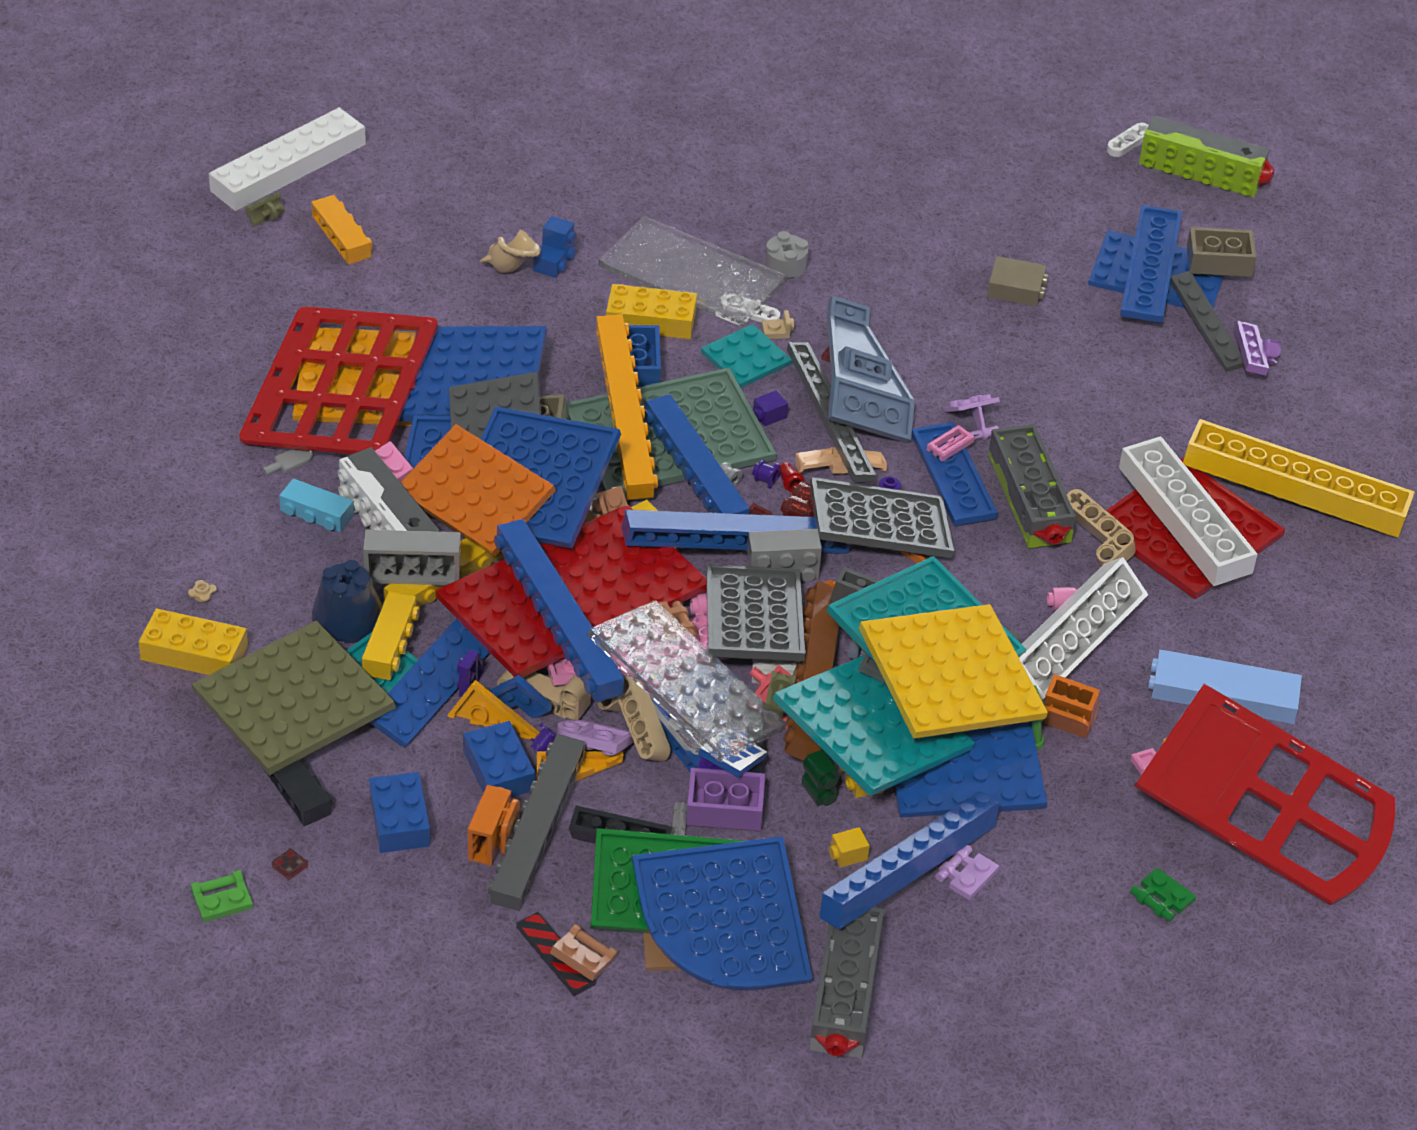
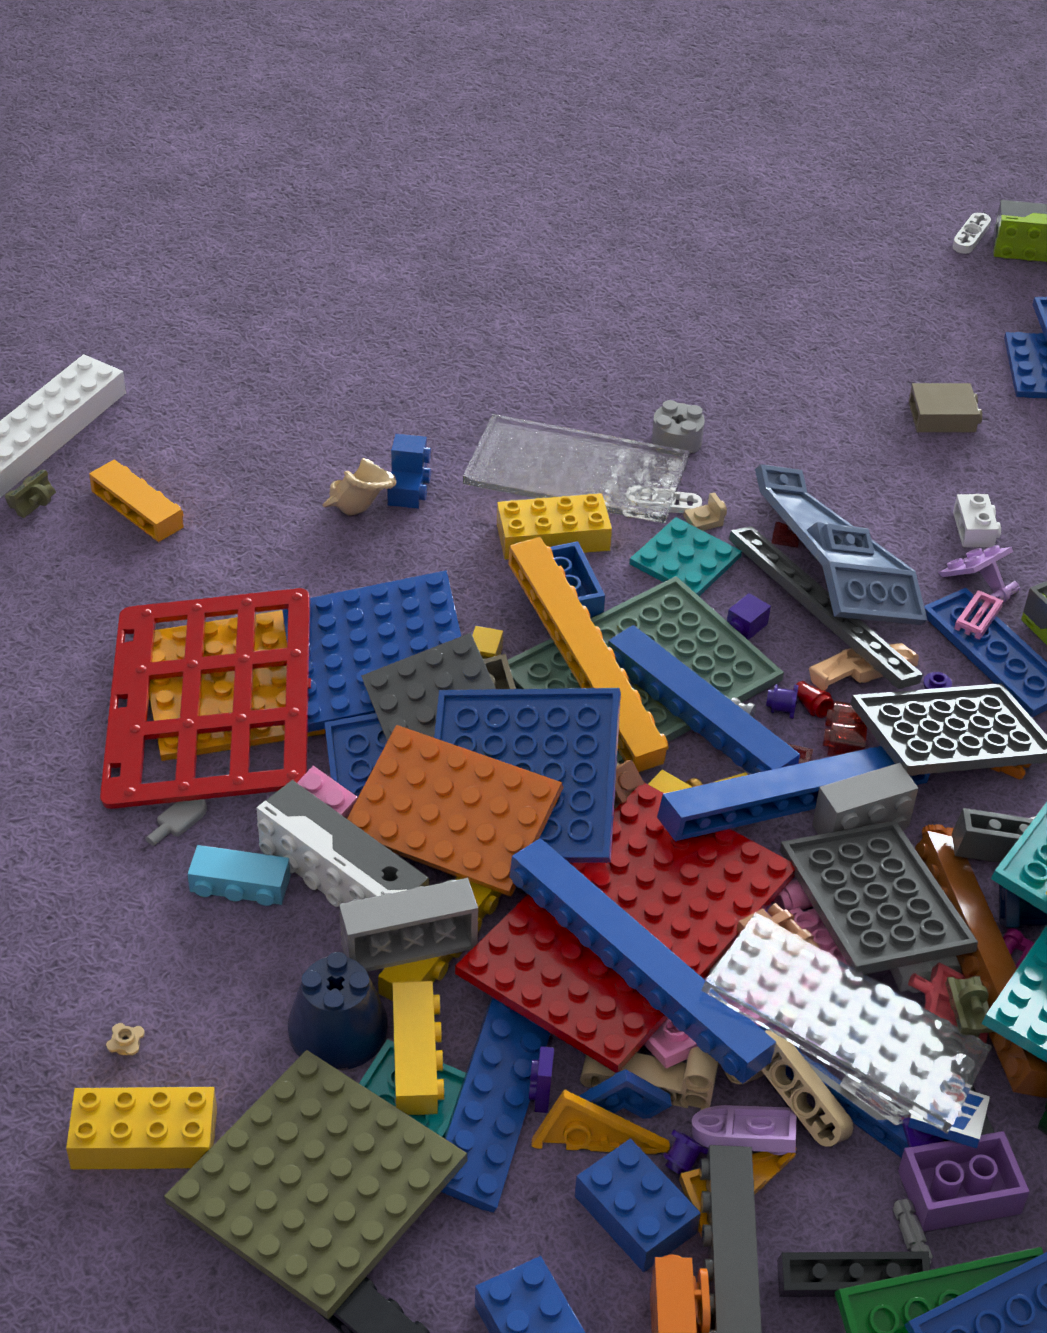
camera: 15 degrees left, 0 degrees up
none -> yellow brick [472,626,503,659]
none -> white brick [953,494,1001,547]

